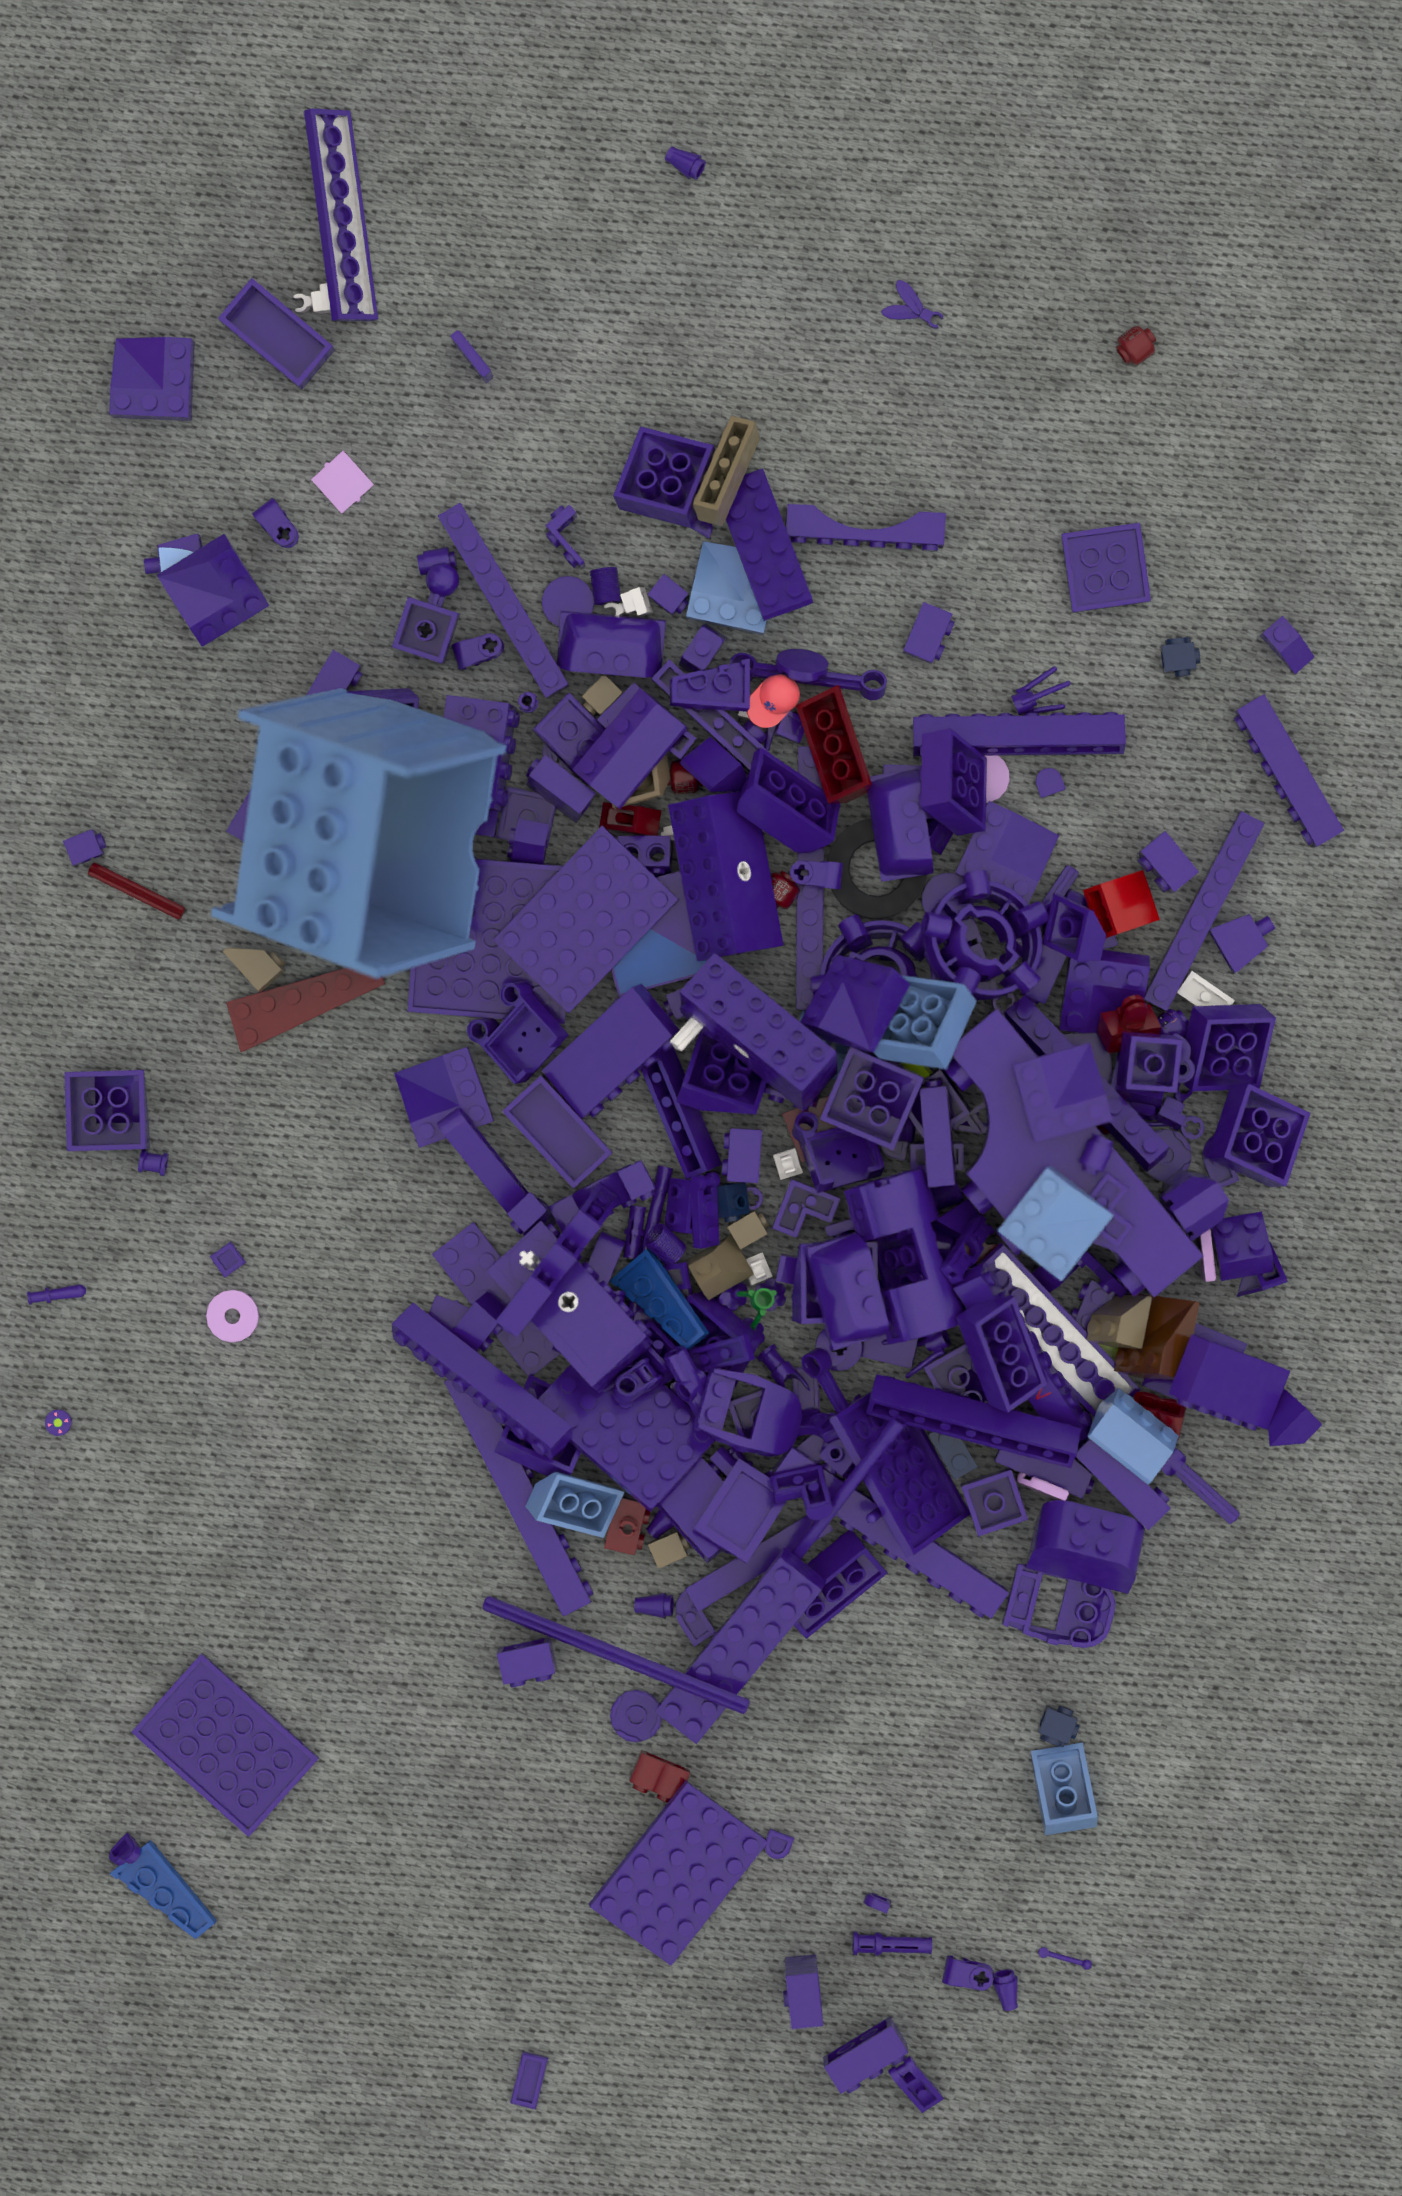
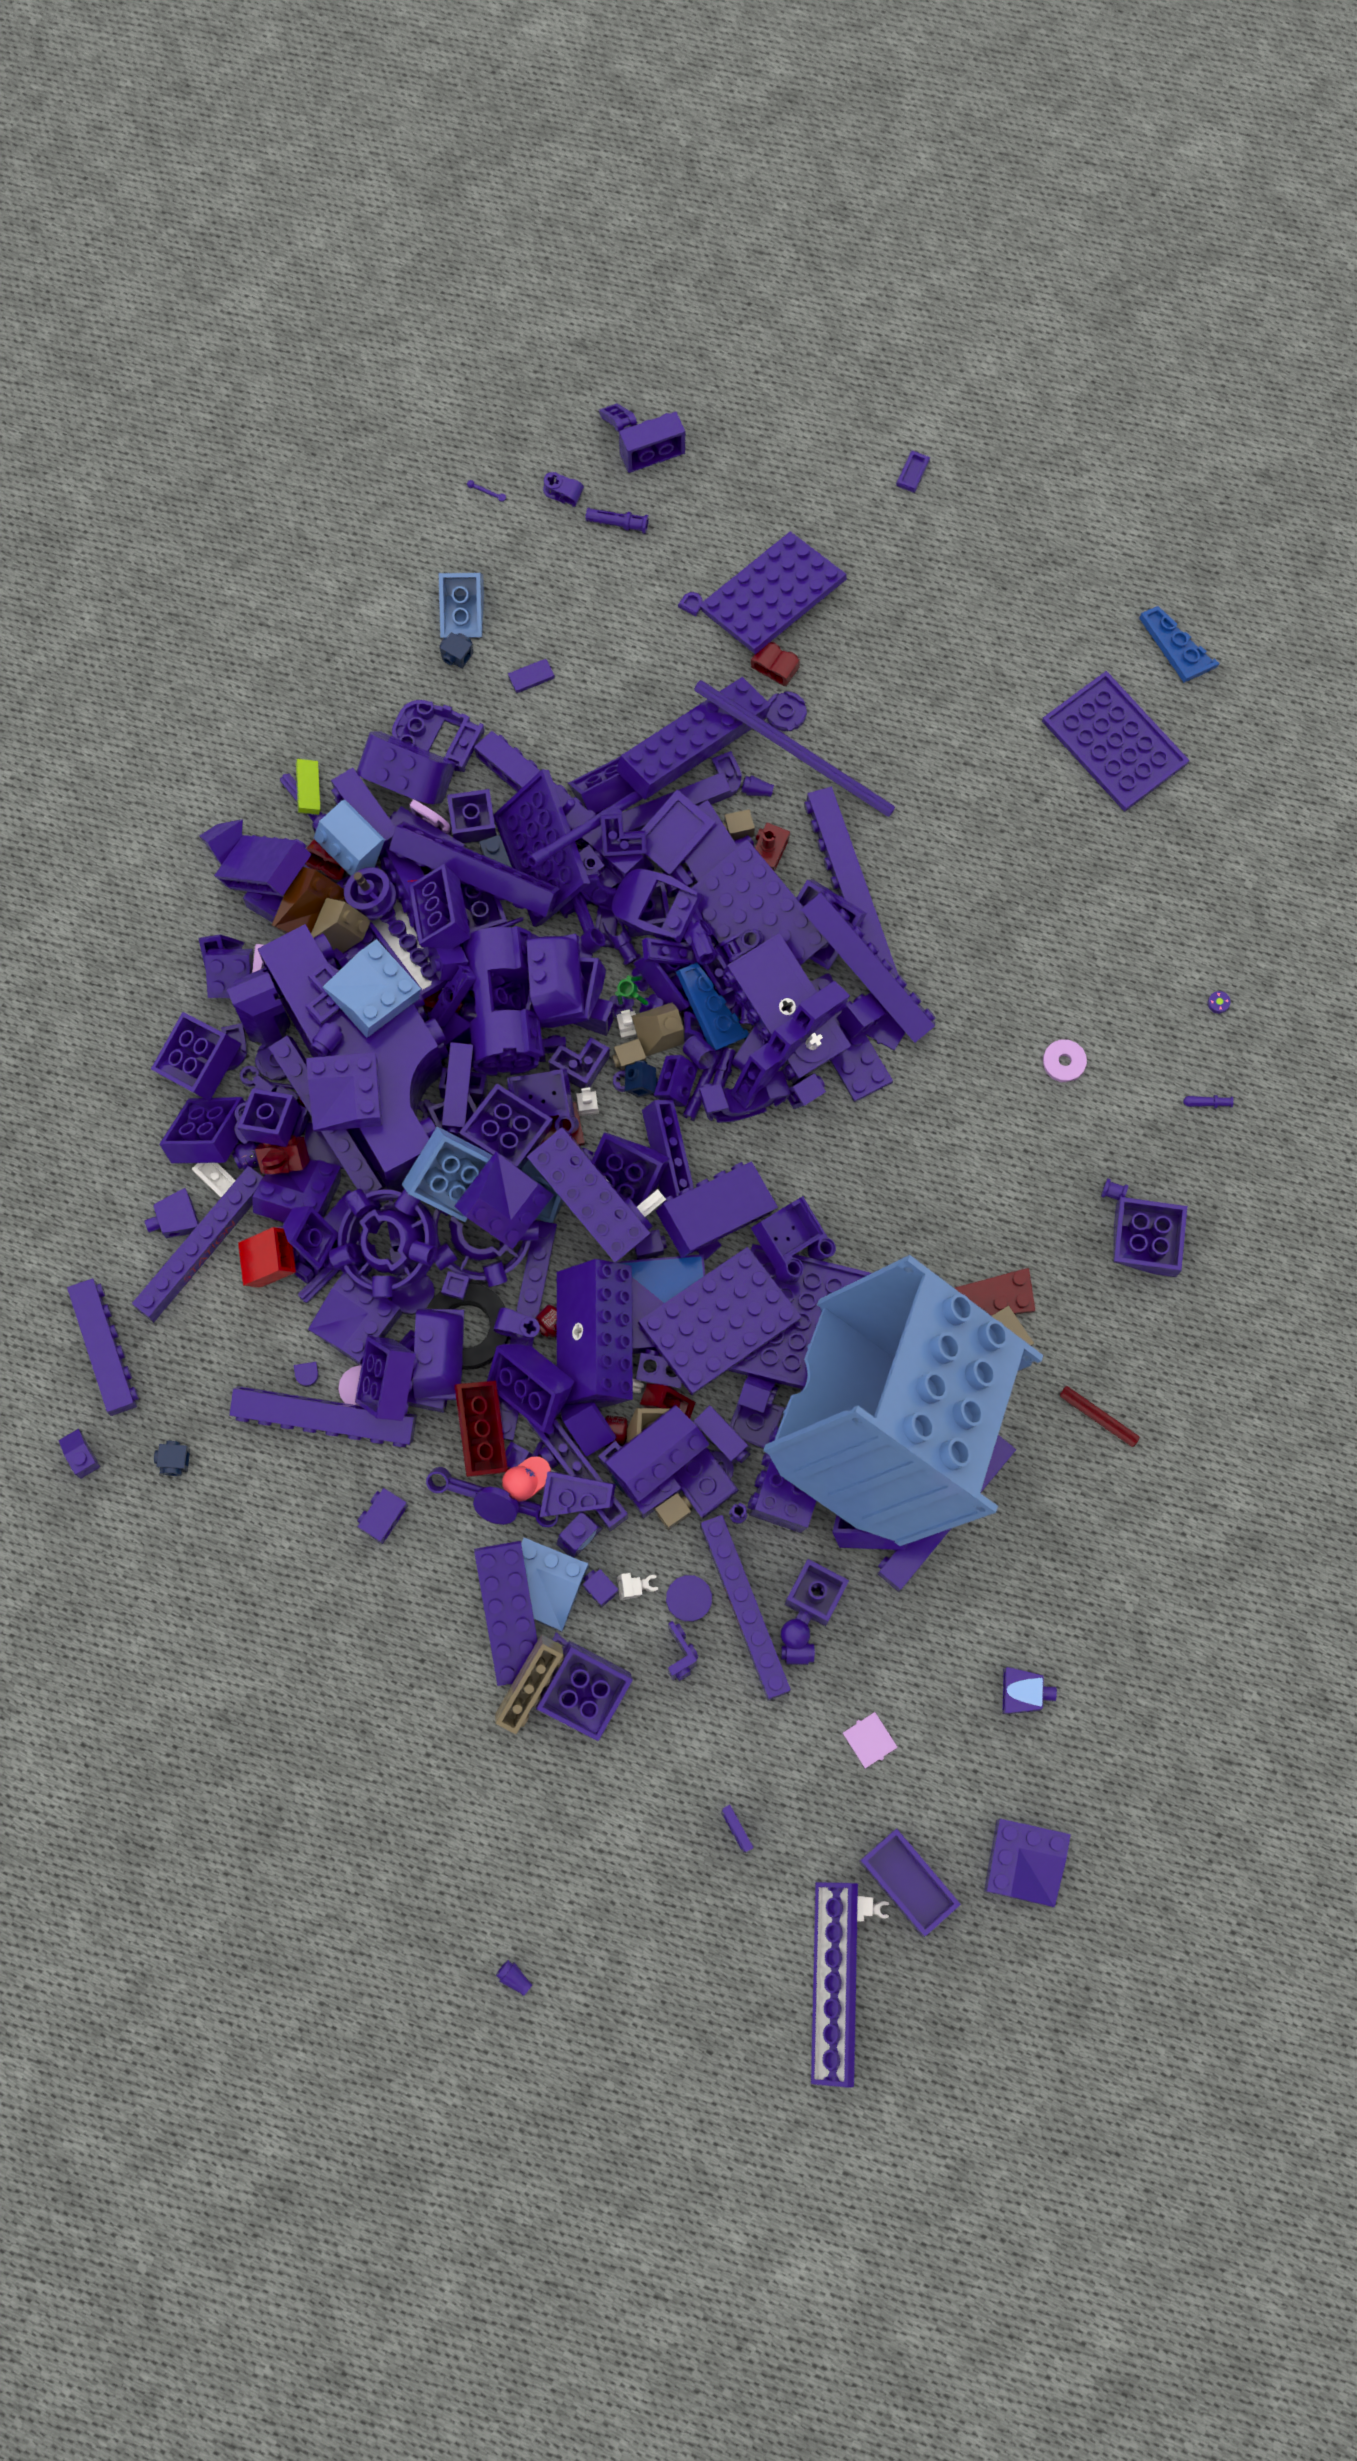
camera: 170 degrees left, 15 degrees down
dark purple brick [63,829,107,866] -> none
dark purple tile [109,1833,141,1866] -> none
dark purple slope [157,534,269,647] -> none
dark purple tile [209,1241,247,1278] -> none
dark purple piece [252,497,299,548] -> none
dark purple slope [394,1047,495,1148] -> none
dark purple beam [437,1107,529,1213] -> none
dark purple piece [451,633,504,671] -> none
dark purple brick [497,1637,557,1687] -> none
dark purple piece [502,1075,613,1189] -> none
medium blue slope [525,1472,624,1538] -> none
dark purple windscreen [557,611,666,678] -> none
dark purple piece [590,567,622,605] -> none
dark purple plate [690,1172,720,1249] -> none
dark purple brick [722,1128,762,1183] -> none
dark purple brick [783,1954,823,2029] -> none
dark purple arch [786,504,946,551] -> none
dark purple tile [863,1892,891,1914] -> none
dark purple piece [881,280,943,329] -> none
dark purple cone [992,1969,1018,2011] -> none
dark purple plant [1011,666,1071,715] -> none
dark purple plate [1061,523,1151,613] -> none
dark red head [1116,326,1156,365] -> none
dark purple brick [1137,831,1199,894] -> none
none -> lime tile [296,759,320,815]
none -> dark purple wheel [344,867,397,921]
none -> dark purple tile [441,1271,470,1300]
none -> dark purple tile [508,658,555,694]

